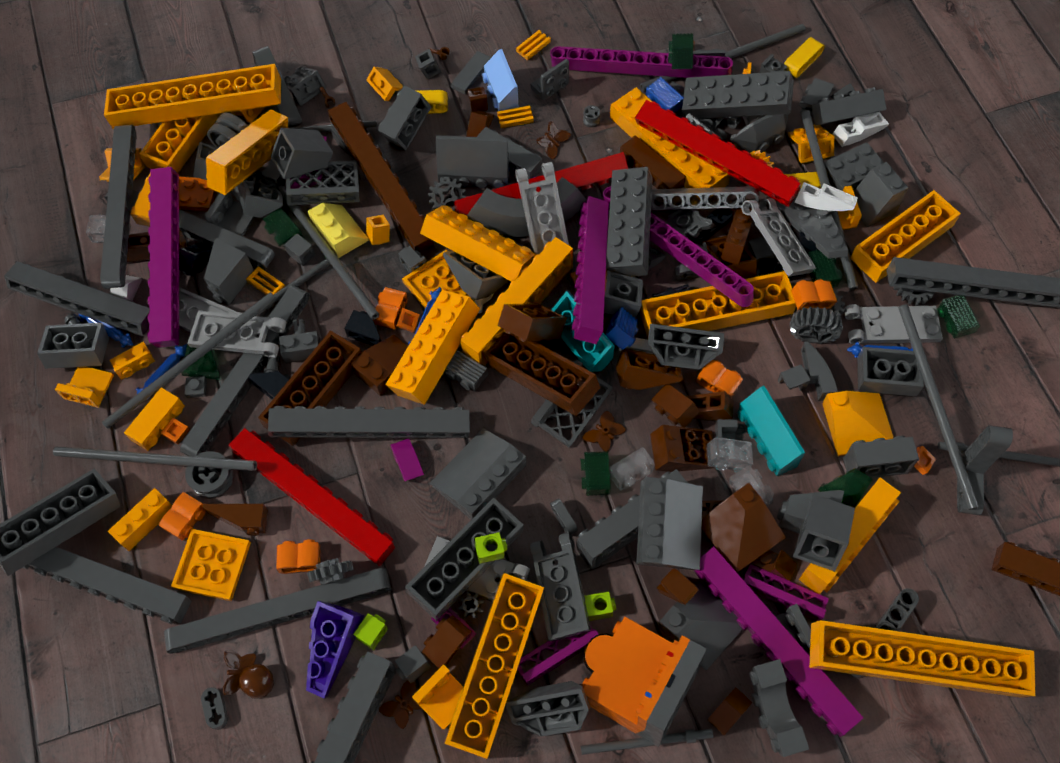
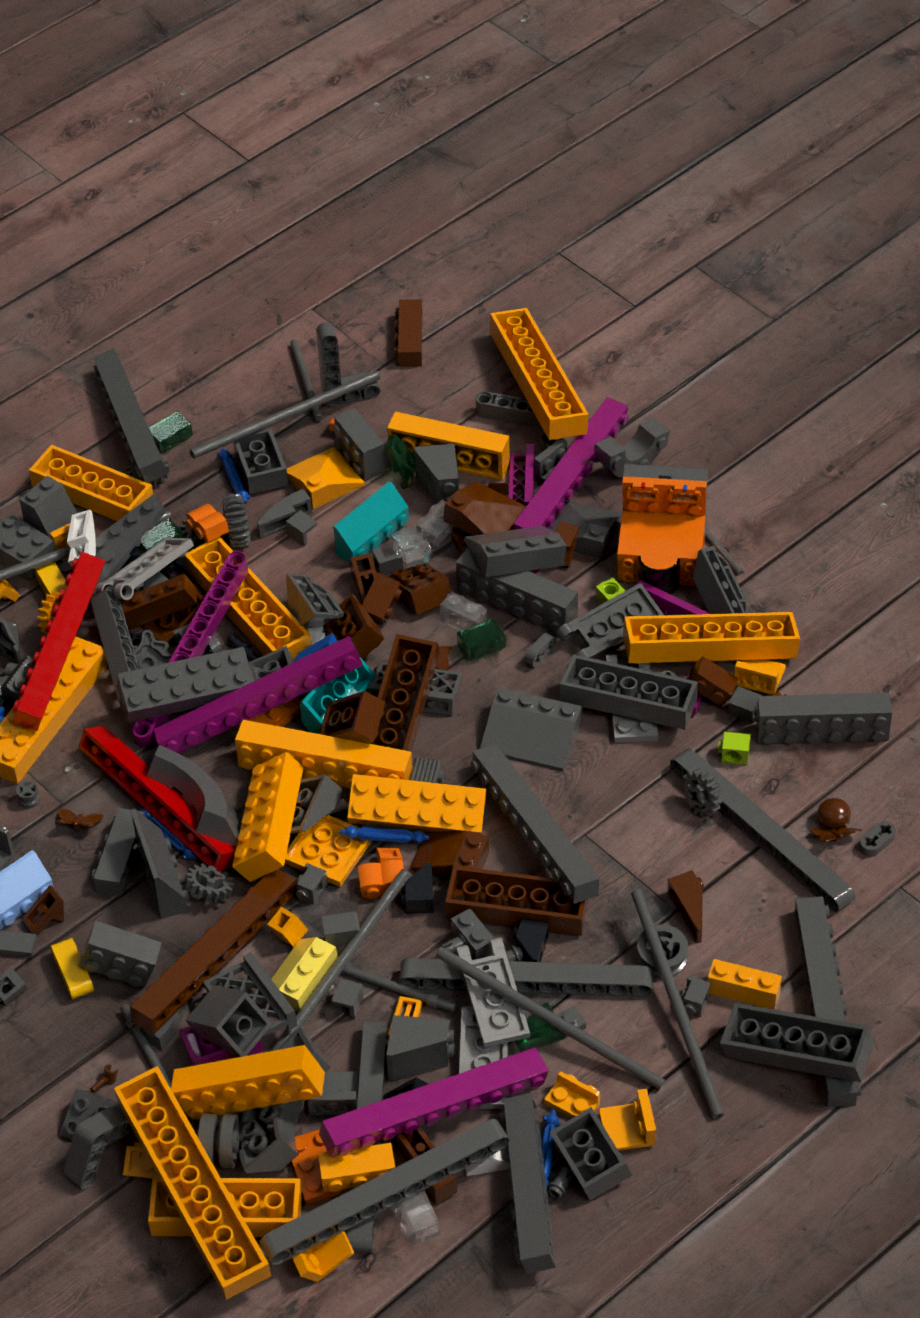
camera: 115 degrees left, 15 degrees down
light orange brick [124,387,185,451] -> none
blue wheel [136,344,189,400] -> none
orange brick [159,492,206,541] -> none
orange plate [161,418,190,445] -> none
light orange plate [171,529,251,601] -> none
red brick [228,428,395,567] -> none
clear green brick [263,208,304,250] -> none
orange brick [276,539,321,574] -> none
dark purple wedge [306,601,364,699] -> none
light orange panel [366,67,403,101] -> none
magenta slope [390,438,424,481] -> none
reddish brown slope [466,110,494,137] -> none
lime brick [475,532,507,564] -> none
light orange tile [497,106,534,128] -> none
light grey hinge [515,162,569,255] -> none
reddish brown brick [620,135,685,189] -> none
orange brick [696,360,743,398] -> none
dark grey slope [793,494,855,572] -> none
light grey hinge [844,304,943,345] -> none
none -> dark grey slope [321,911,360,950]
none -> dark grey brick [681,975,711,1017]

